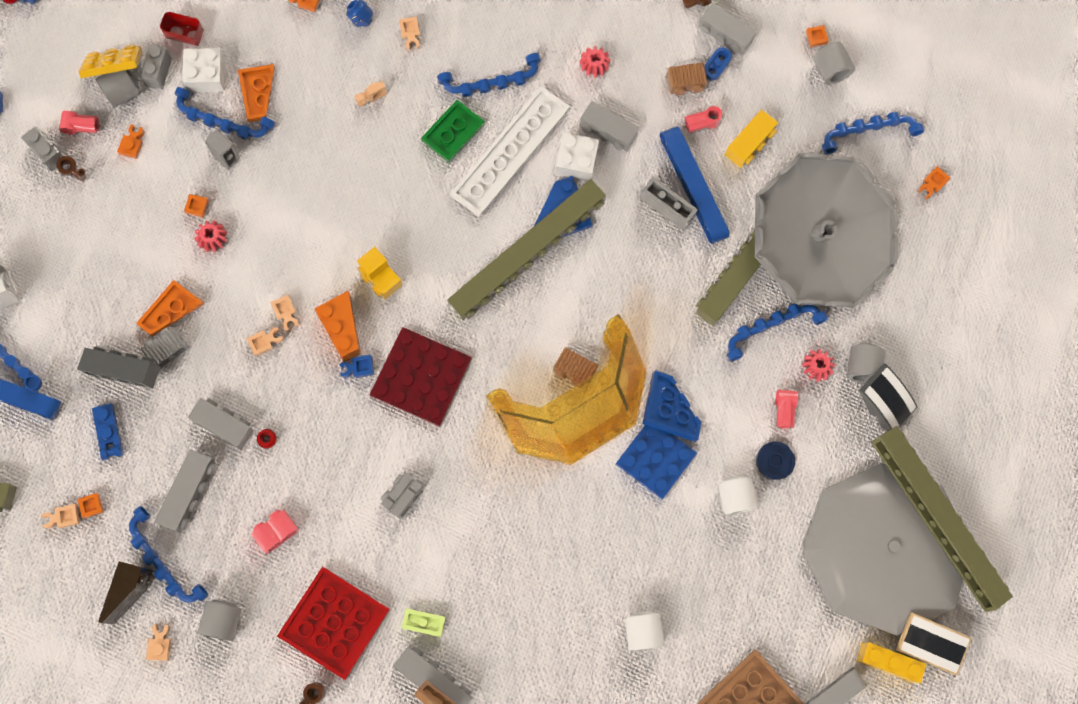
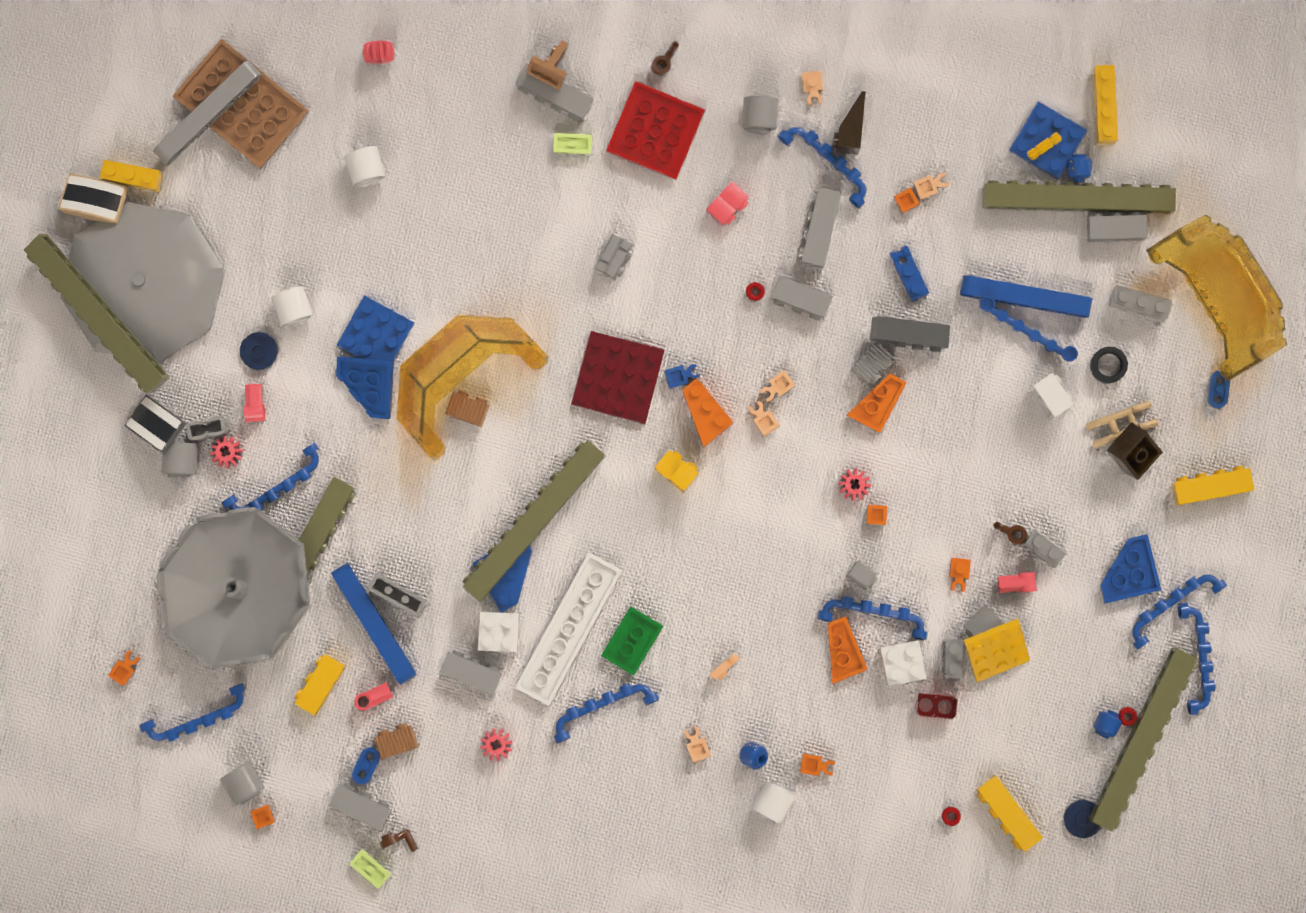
camera: 175 degrees right, 10 degrees up
none -> light grey brick [186,417,229,442]

